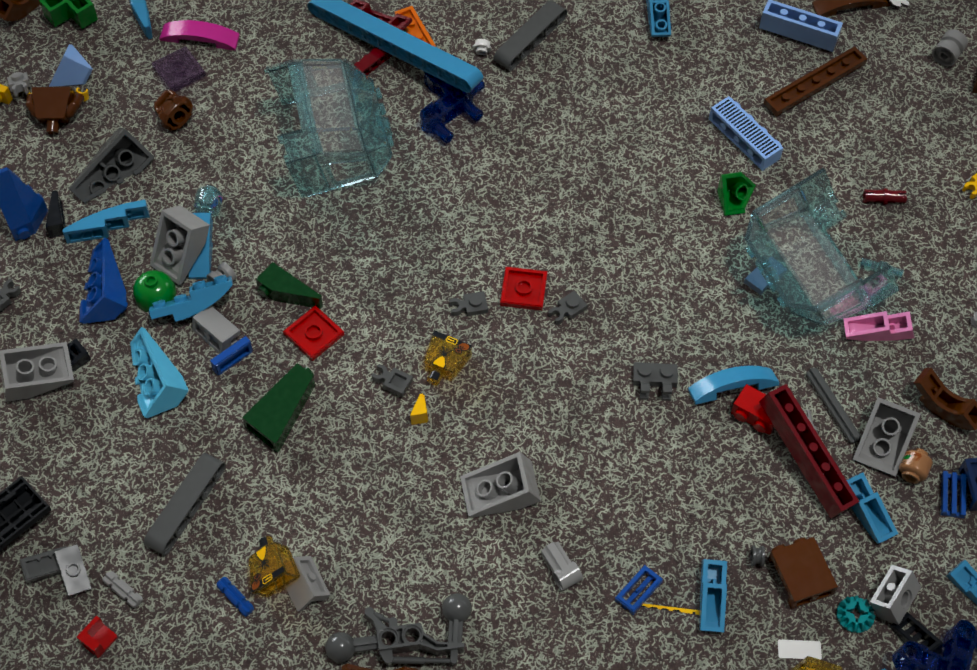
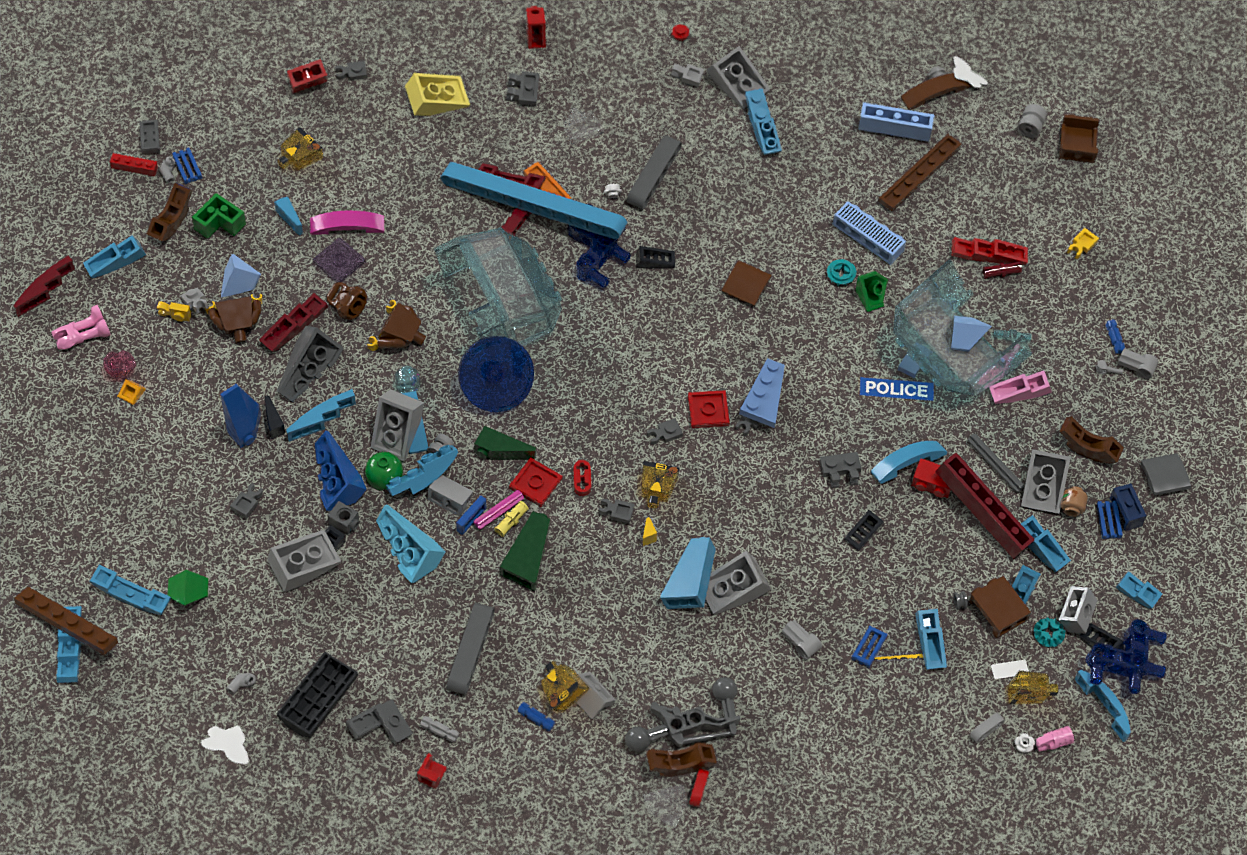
camera: 15 degrees left, 0 degrees up
none -> dark red slope [259,293,329,352]
none -> dark grey brick [327,501,360,535]
none -> reddish brown torso [367,300,426,351]
none -> clear blue dish [458,336,534,412]
none -> dark pink axle [473,490,524,530]
none -> light yellow pin [494,501,529,537]
none -> red beam [573,460,591,496]
none -> black slope [636,246,675,269]
none -> dark azure slope [660,537,716,609]
none -> reddish brown slope [721,260,772,307]
none -> medium blue wing [739,358,785,428]
none -> teal gear [827,259,856,286]
none -> black slope [844,510,884,551]
none -> blue sticker [860,377,934,401]
none -> red slope [951,237,1028,265]
none -> light blue slope [951,316,992,352]
none -> dark azure slope [1012,565,1041,605]

